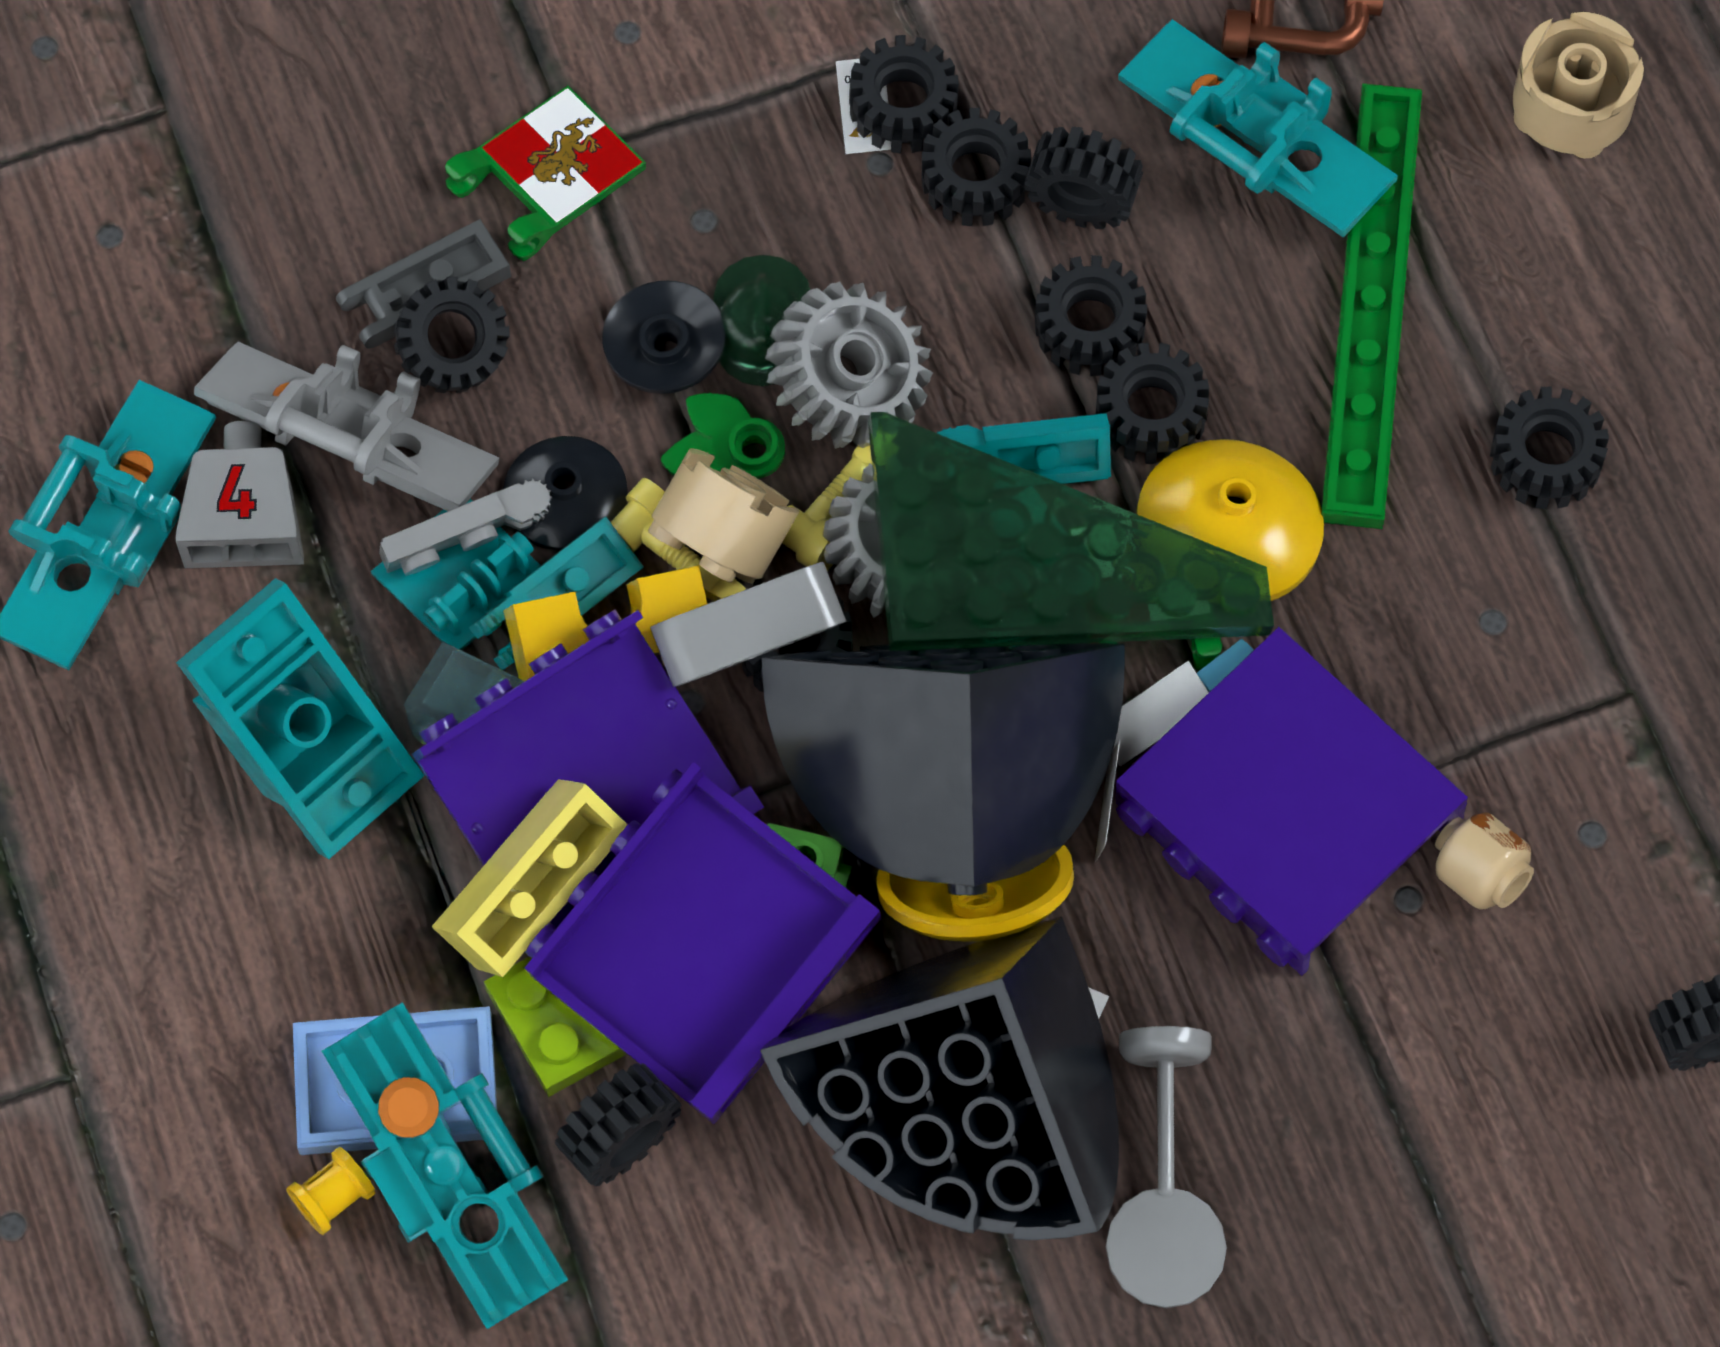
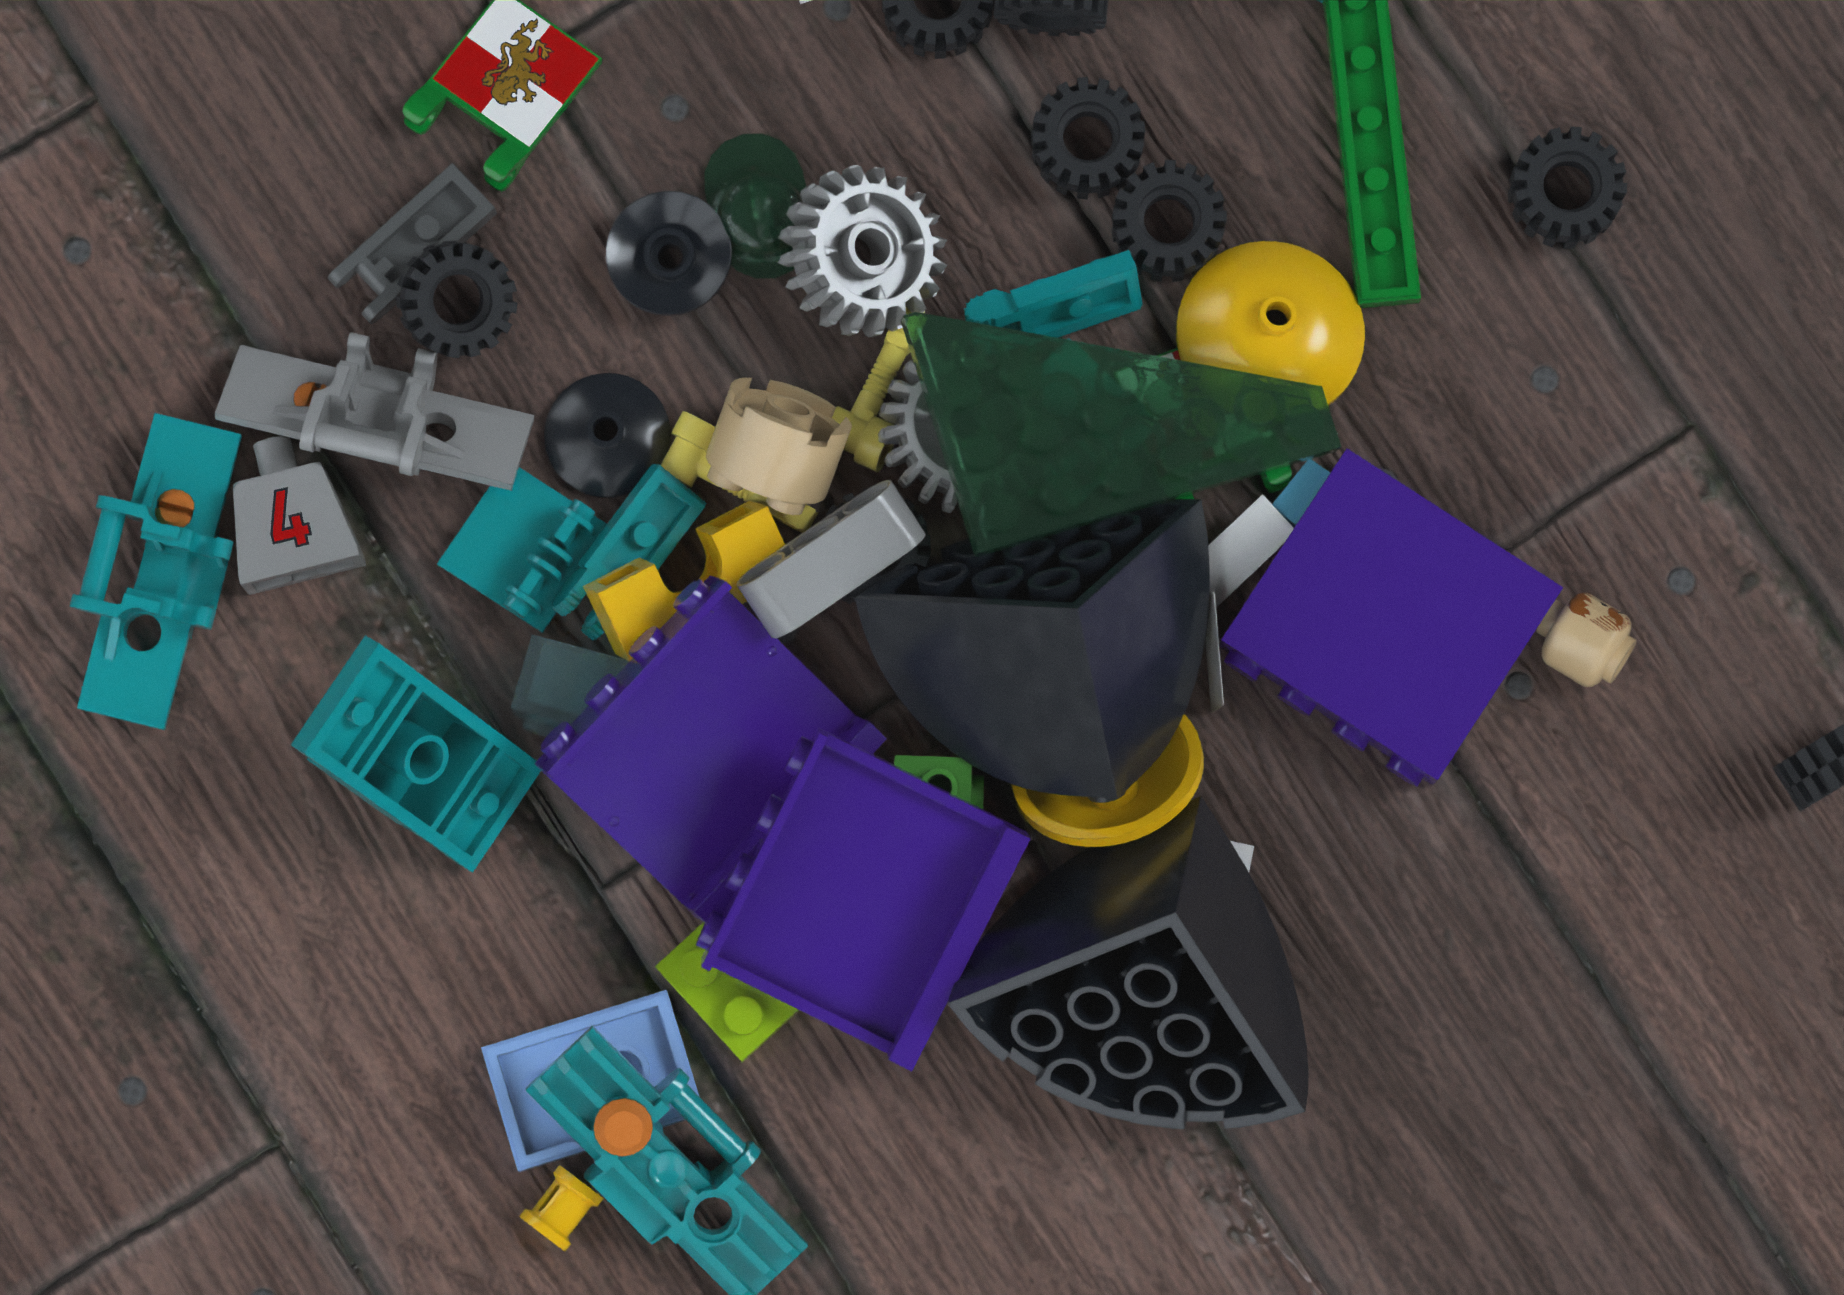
camera: 15 degrees left, 15 degrees up
light grey hinge [379,479,552,576] -> none
light yellow brick [432,779,628,977] -> none
black tyre [555,1063,682,1186] -> none
green plate [661,393,785,479] -> none
light grey piece [1106,1026,1227,1308] -> none

